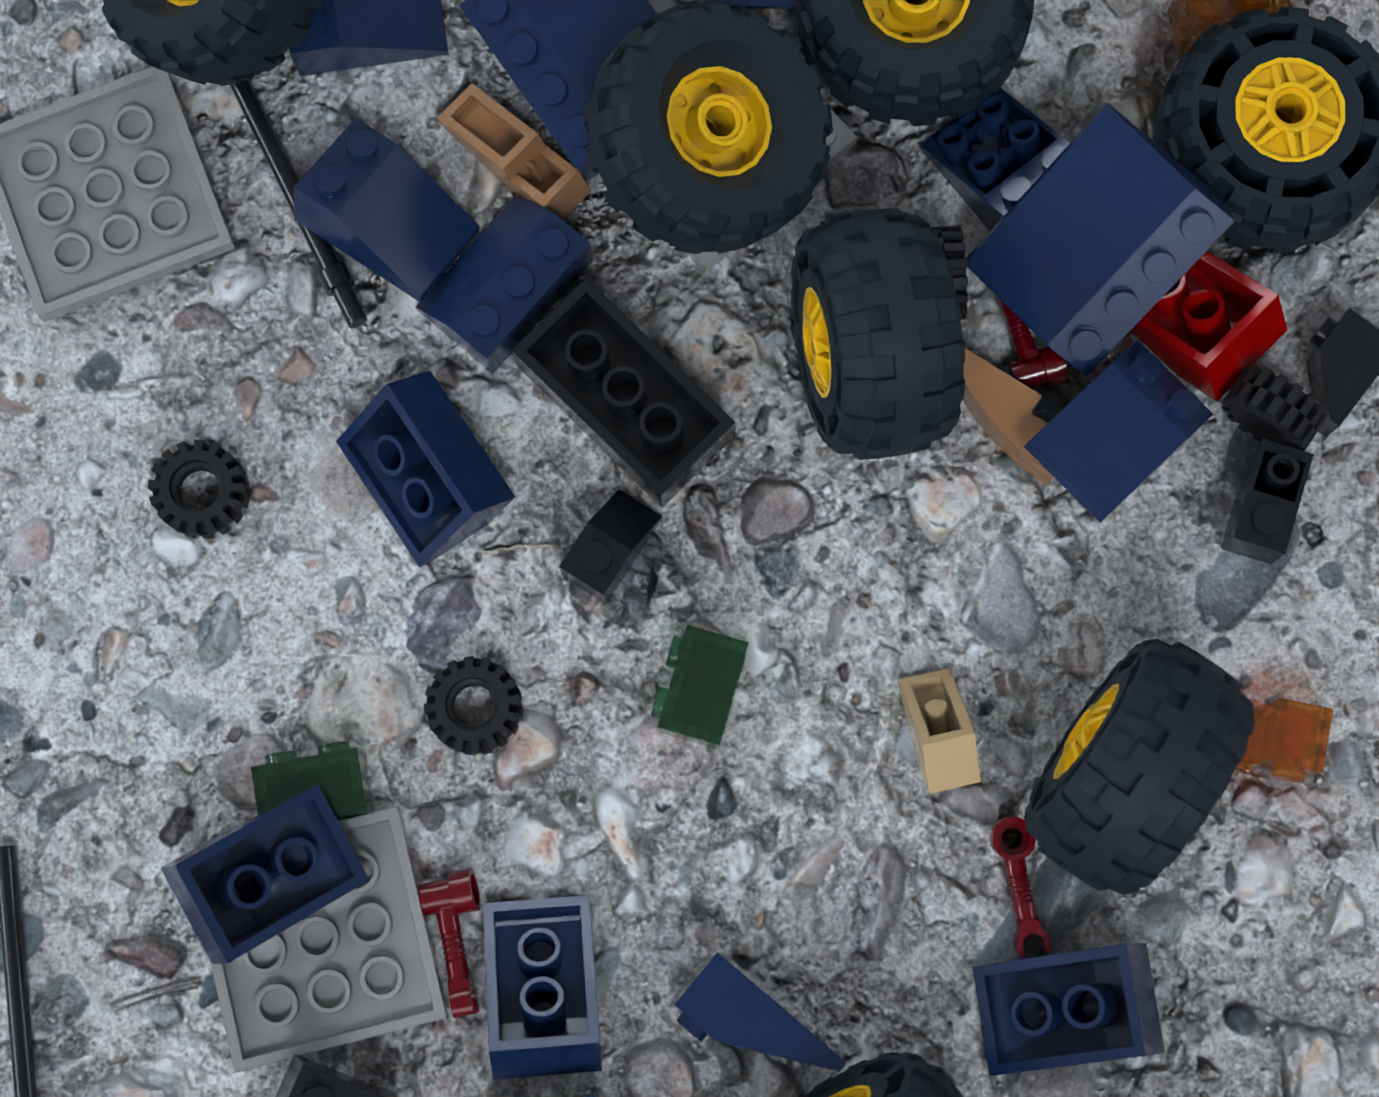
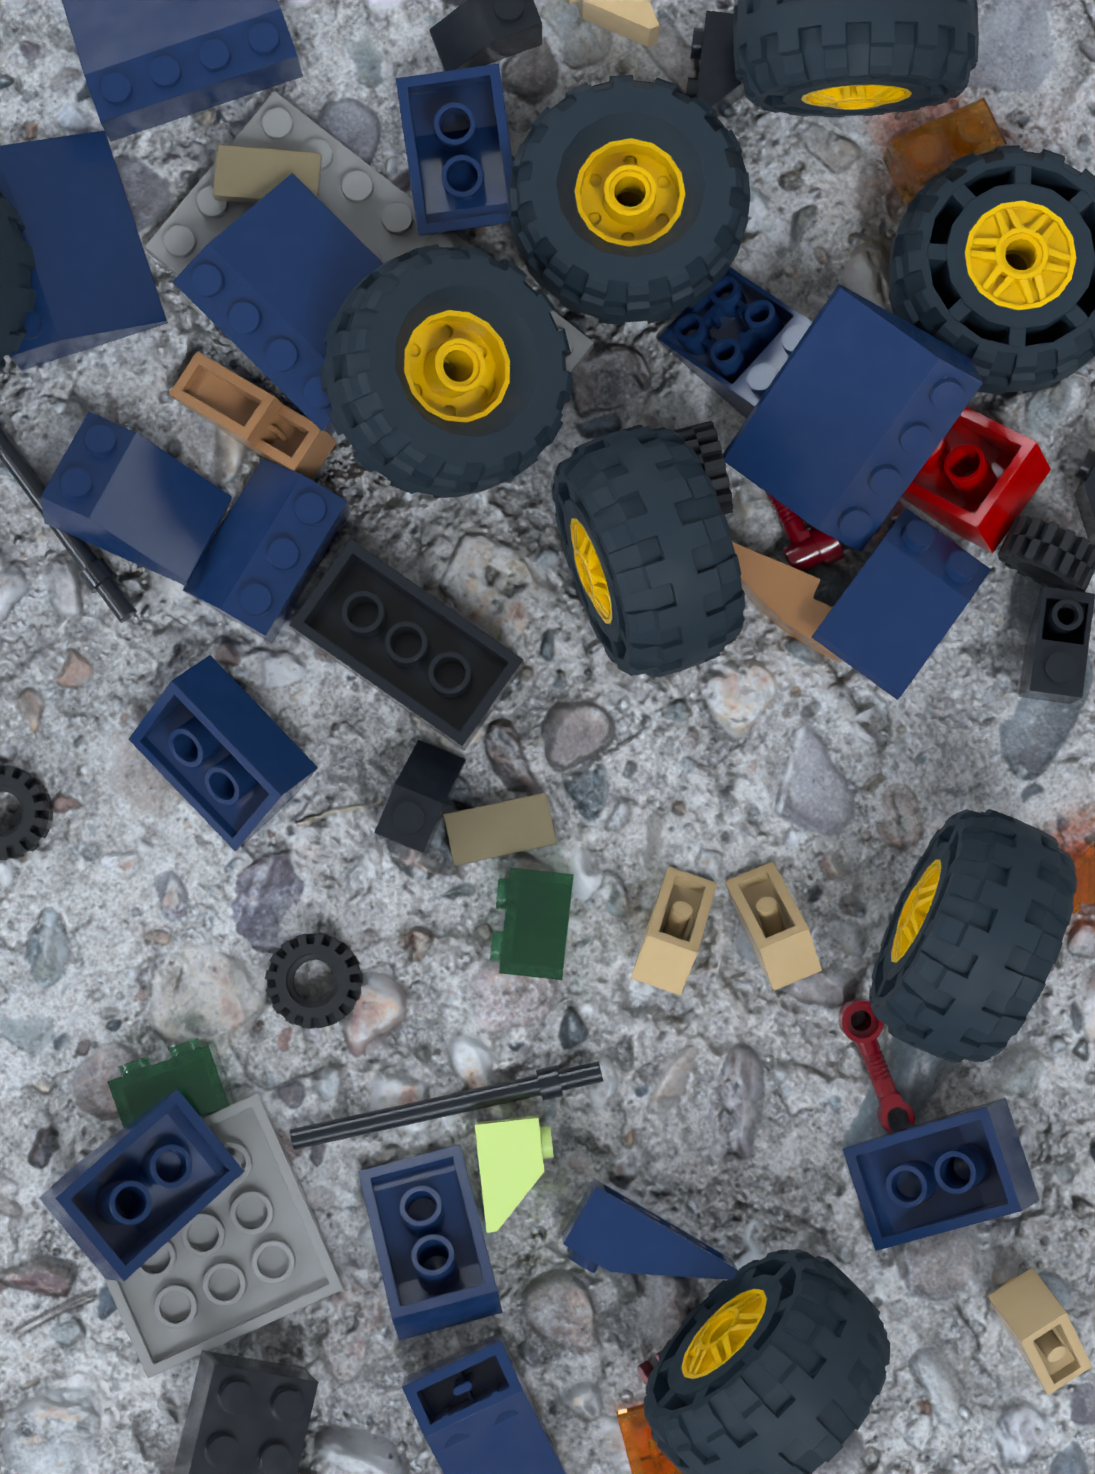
camera: 15 degrees left, 5 degrees up
dark red brick [419,868,481,1018] -> none
none -> black bar [290,1061,604,1150]
none -> dark tan tile [443,793,557,866]
none -> yellowish green slope [475,1115,554,1233]
none -> tan slope [631,866,717,996]

